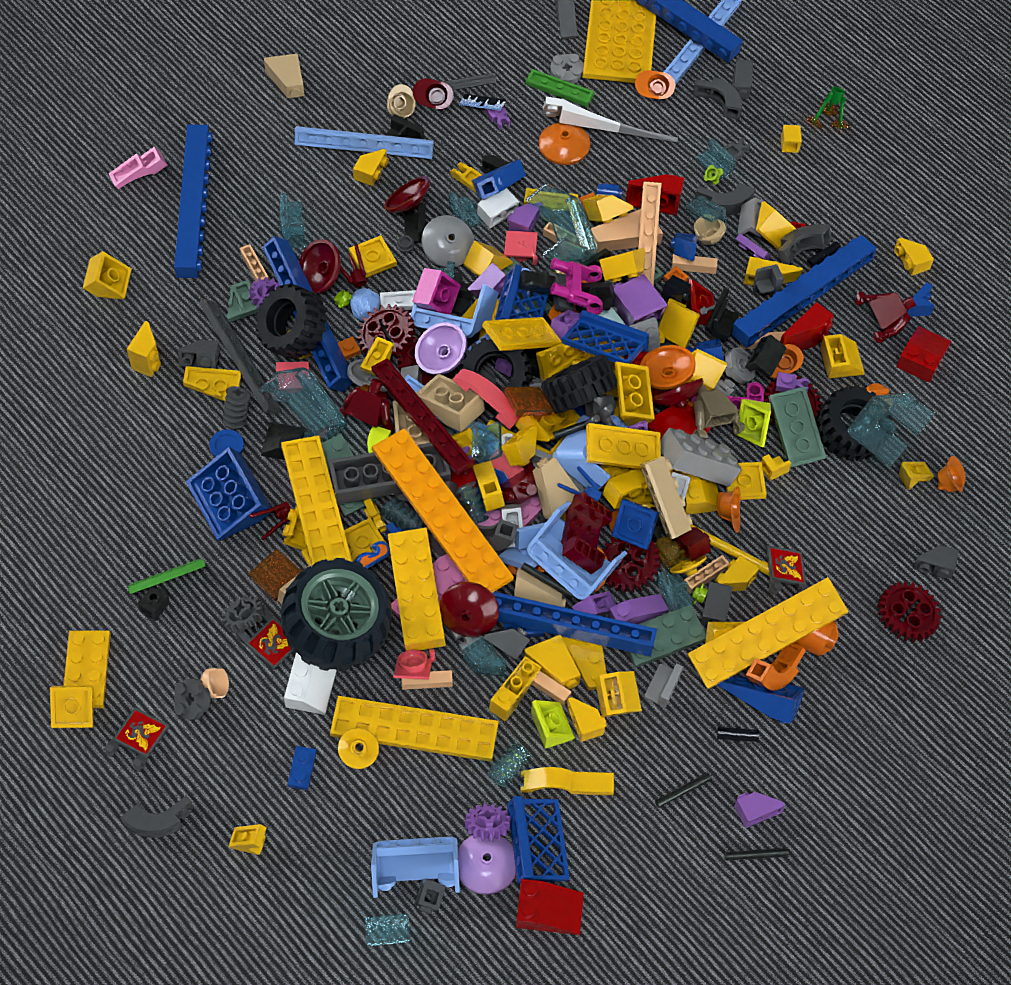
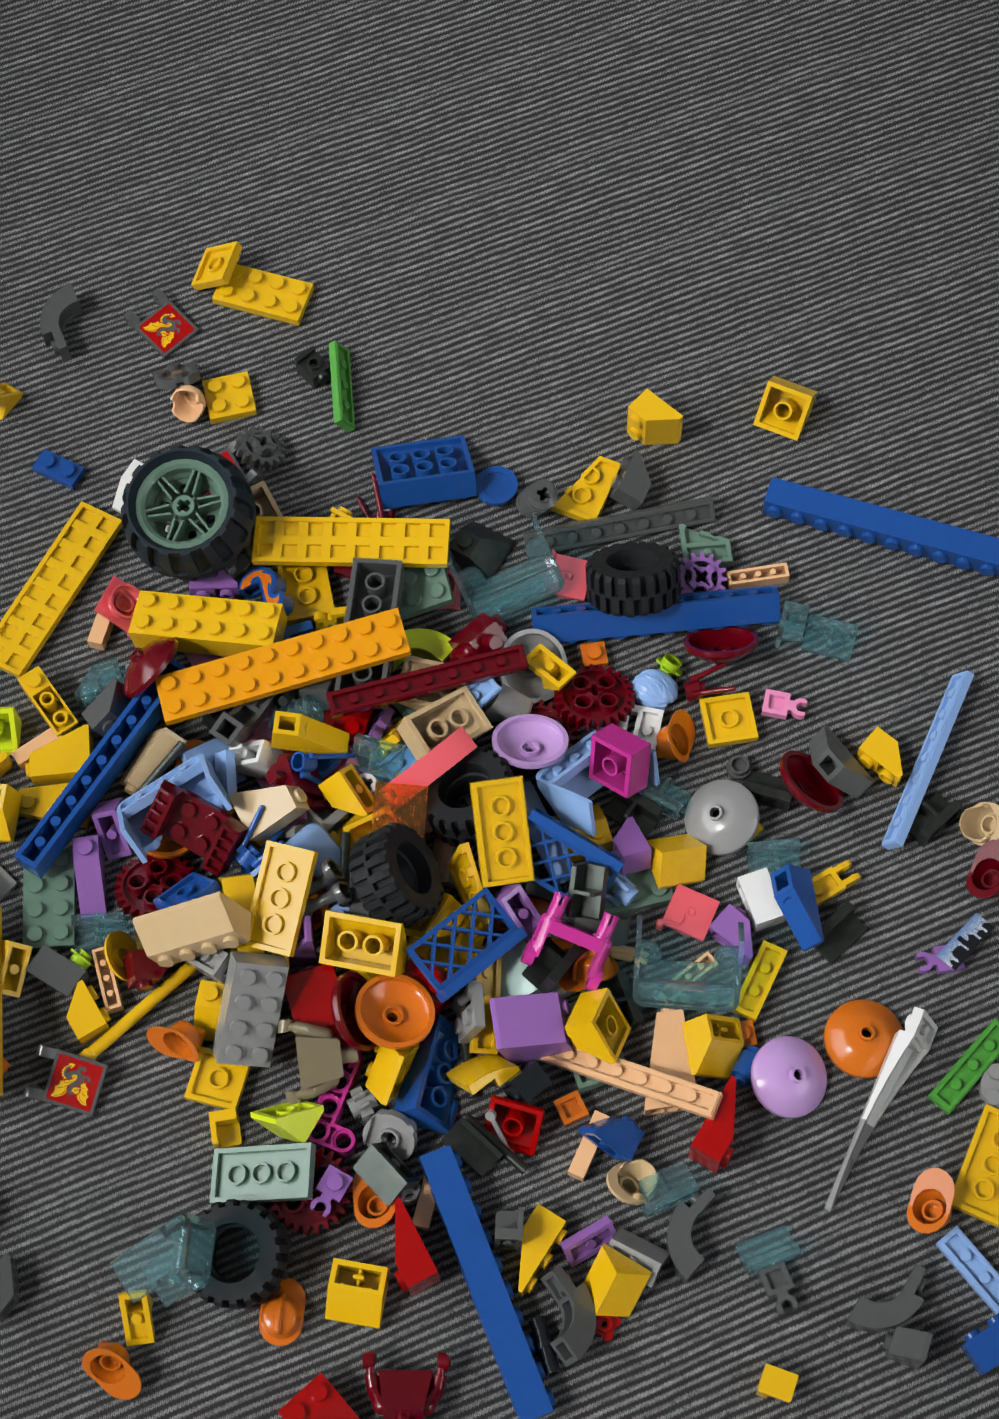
camera: 115 degrees right, 5 degrees up
bright pink slope [109,147,167,189] -> none
clear orange tile [248,549,301,601] -> none
yellow dish [338,728,379,769] -> none
lime plate [704,165,723,185] -> none
none -> yellow plate [202,371,257,425]
none -> blue plant [291,751,356,785]
none -> orange piece [656,709,695,763]
none -> lavender dish [751,1036,827,1118]
none -> bright pink plate [761,689,807,720]
none -> dark grey slope [808,725,875,799]

